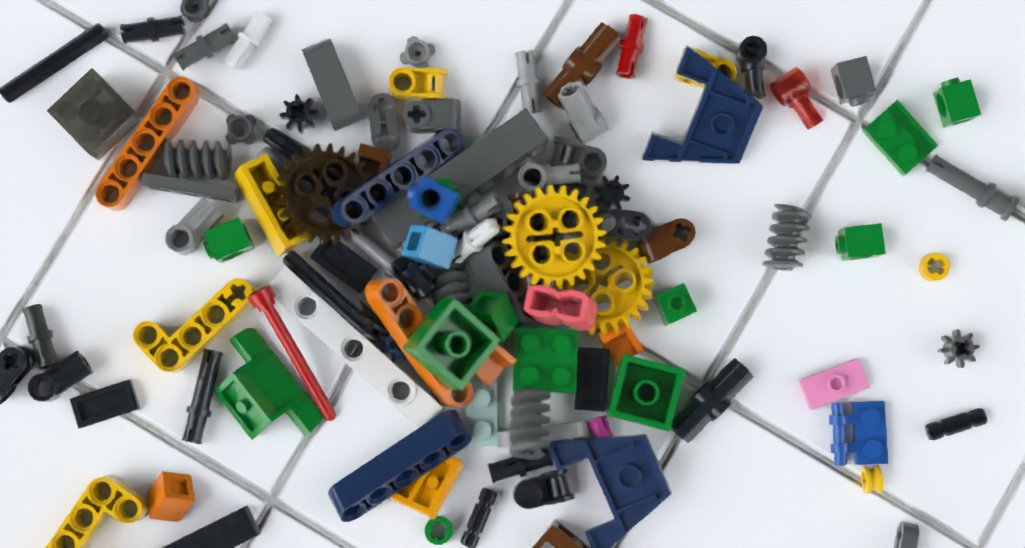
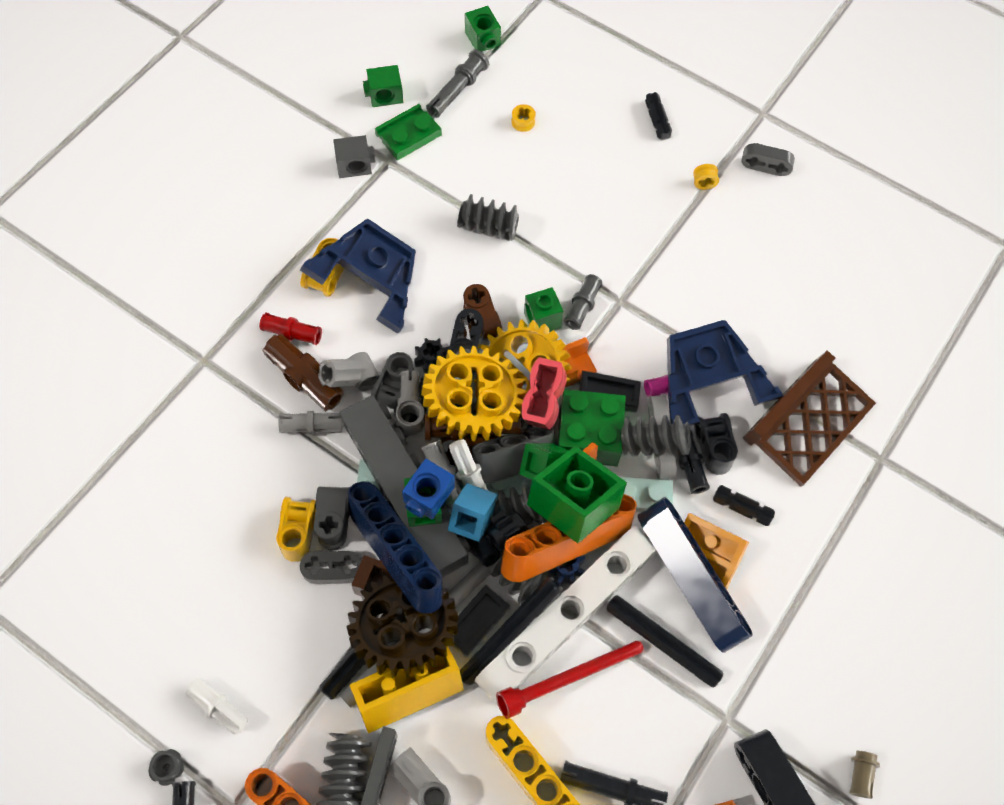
camera: 85 degrees left, 20 degrees down
dark grey pin [172,23,236,71] -> none
green brick [203,217,255,263] -> none
green plate [214,328,323,440] -> none
dark grey plate [225,114,257,145] -> none
black gear [279,94,320,135] -> none
dark grey beam [302,38,364,131] -> none
light grey plate [400,36,435,68] -> none
green bush [424,516,453,545] -> none
green brick [606,354,685,432] -> none
black piece [671,358,754,444] -> none
black pin [735,36,767,100] -> none
clear red pin [769,67,823,130] -> none
bright pink plate [798,358,870,410] -> none
blue plate [829,401,888,466] -> none
green brick [835,223,886,261] -> none
dark grey gear [937,329,980,368] -> none
none -> dark grey pin [563,274,603,330]
none -> black axle [606,595,724,688]

